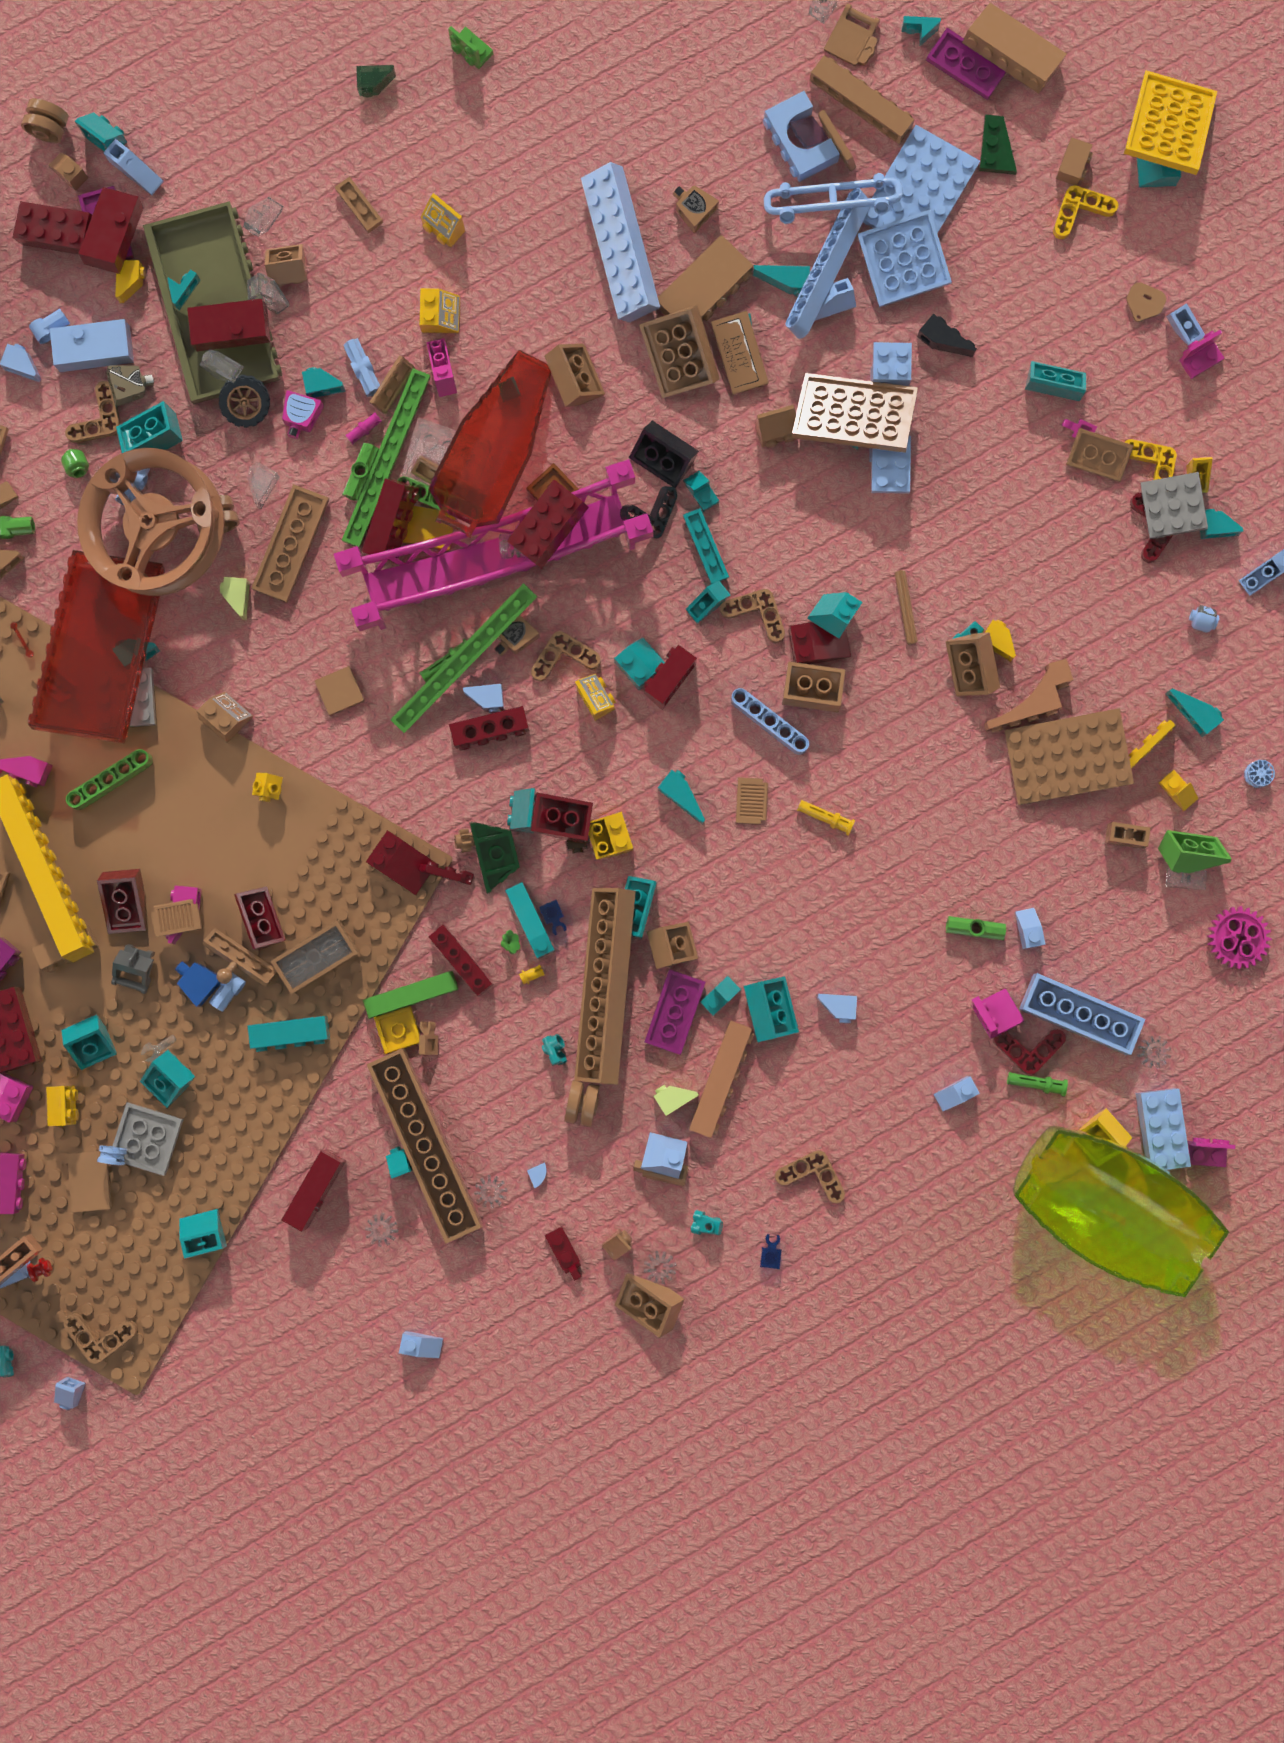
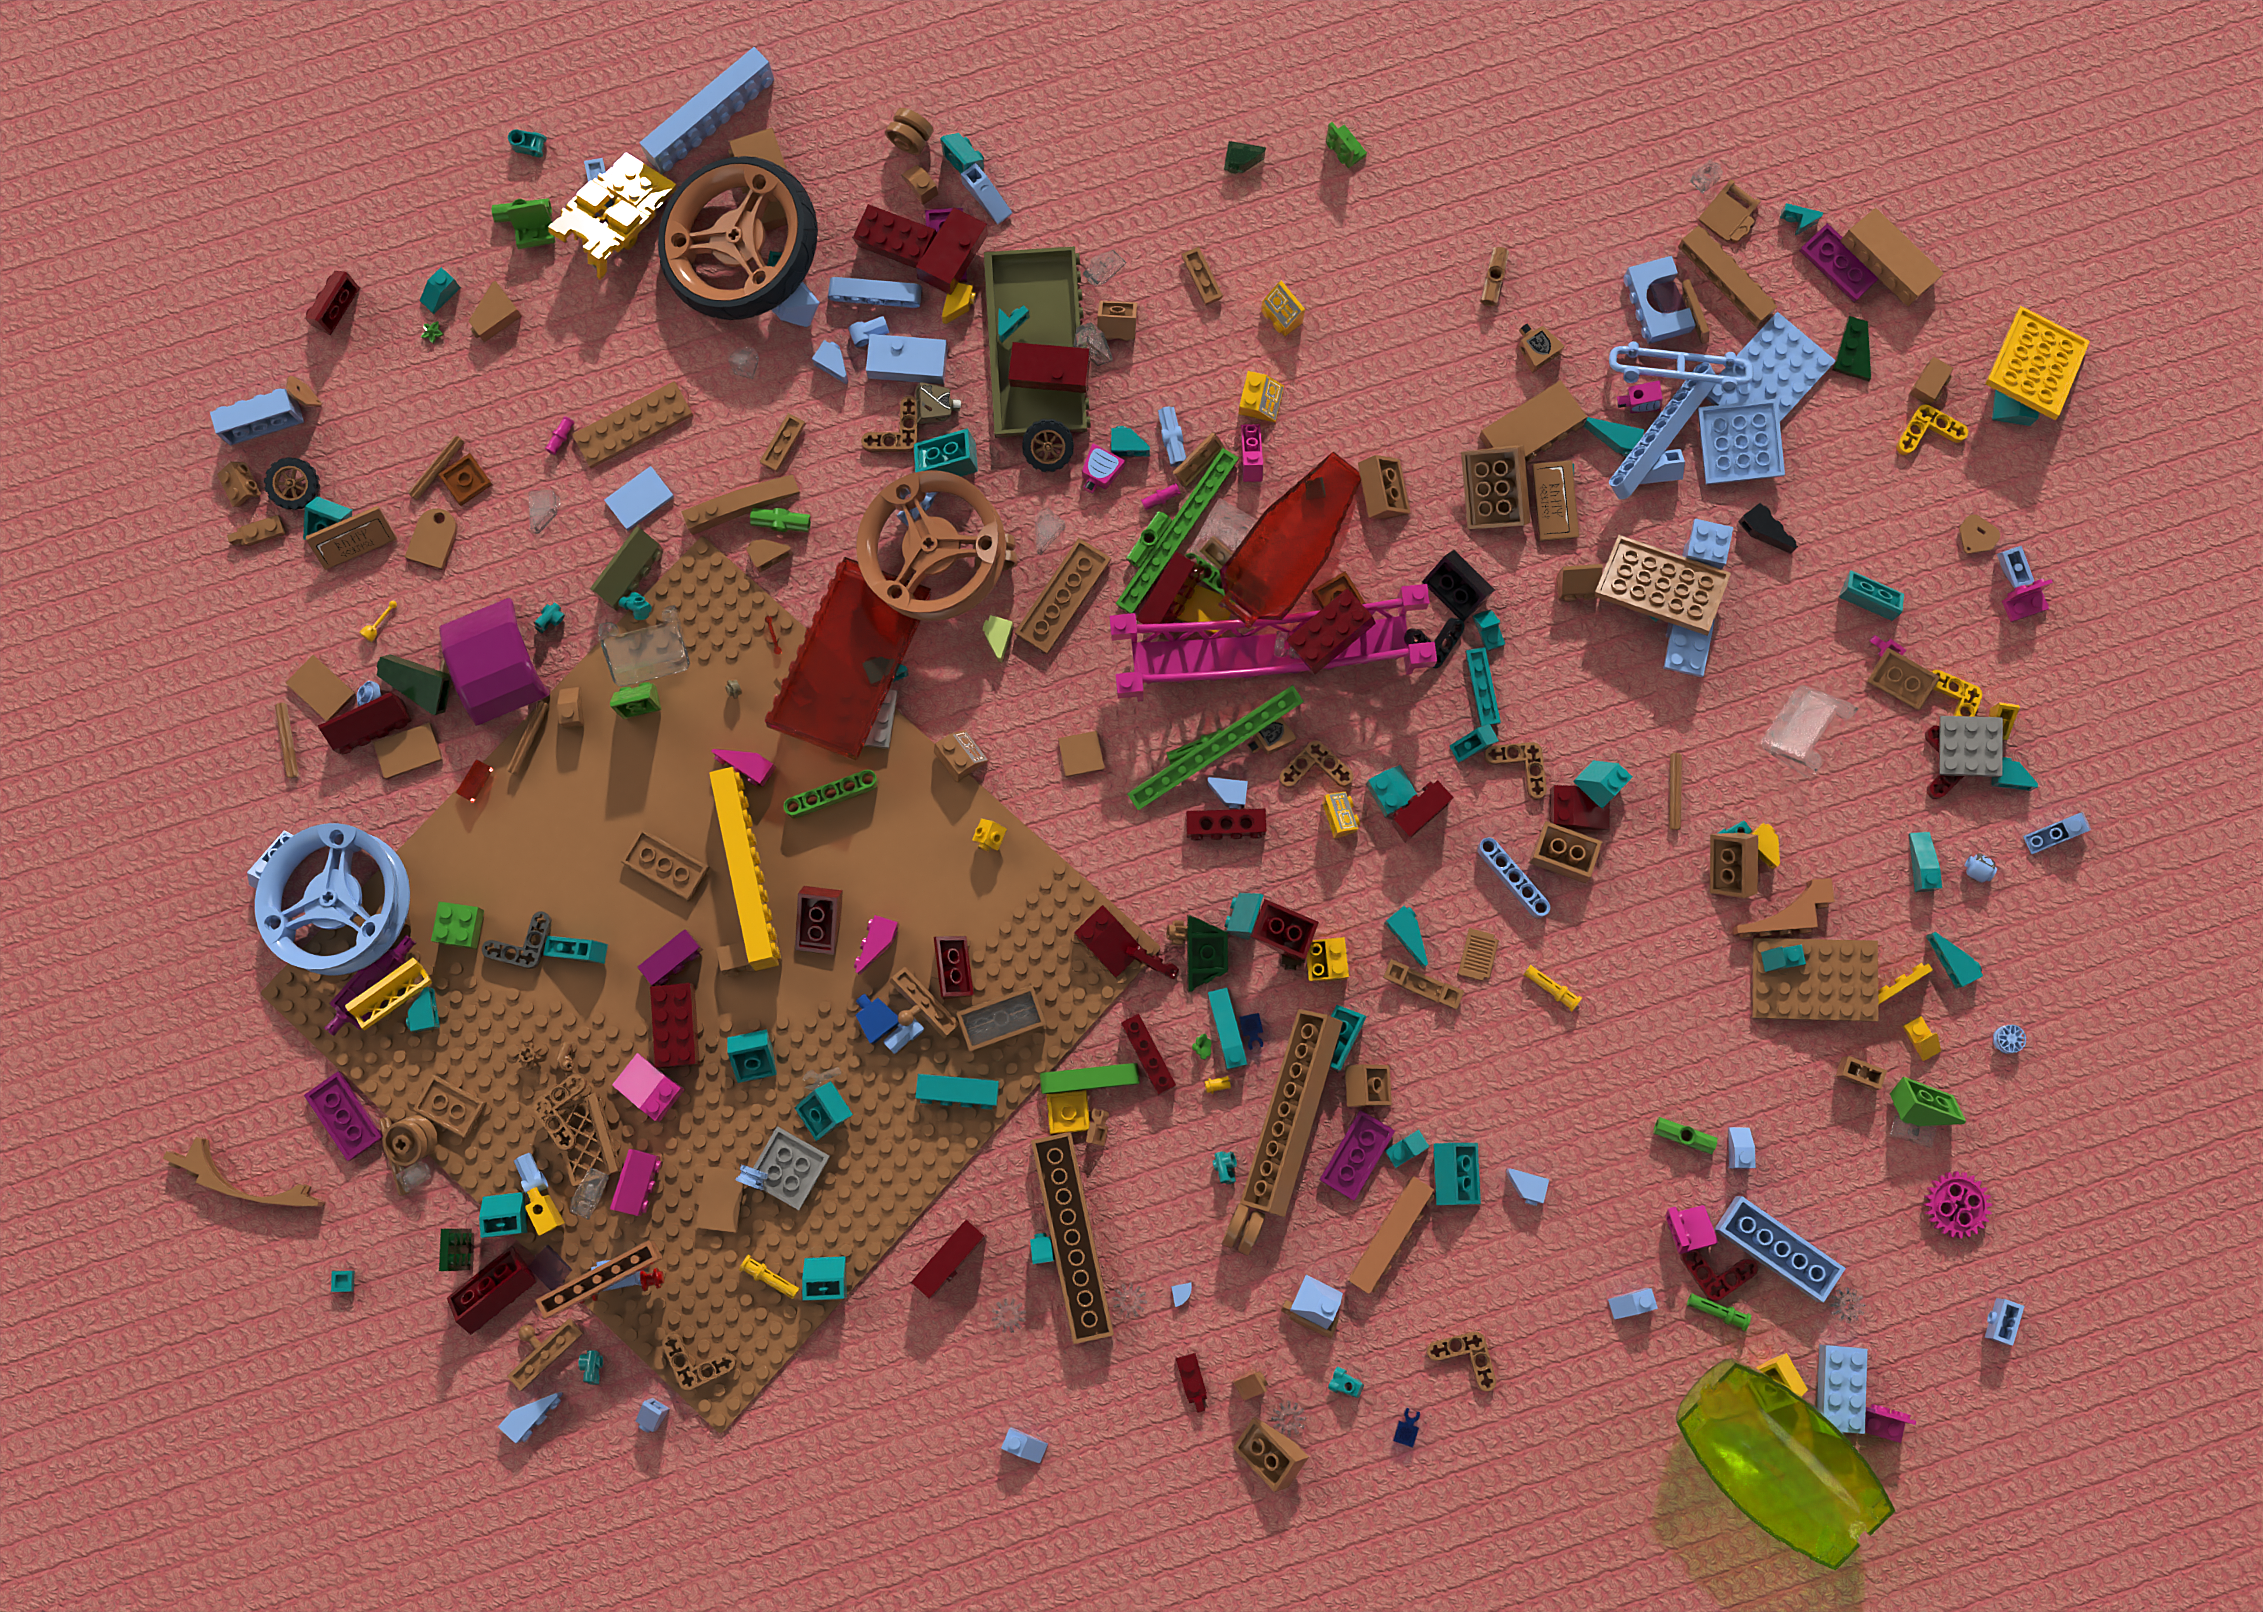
camera: 10 degrees right, 5 degrees down
yellow slope [46,1085,79,1126] -> none
bright green head [61,449,89,478] -> none
dark grey piece [111,944,155,994] -> none
medium nougat window [151,899,202,937] -> none
clear slope [200,349,244,383] -> none
light blue brick [581,162,660,322] -> none
yellowish green slope [654,1084,698,1116] -> none
none -> yellow pin [739,1254,800,1300]
none -> light blue beam [828,277,922,308]
none -> medium nougat slope [1383,959,1464,1009]
none -> medium nougat piece [1480,247,1509,307]
none -> dark pink torso [1617,380,1663,413]
none -> teal slope [1761,944,1806,972]
none -> clear windscreen [1762,685,1859,778]
none -> teal slope [1909,832,1942,892]

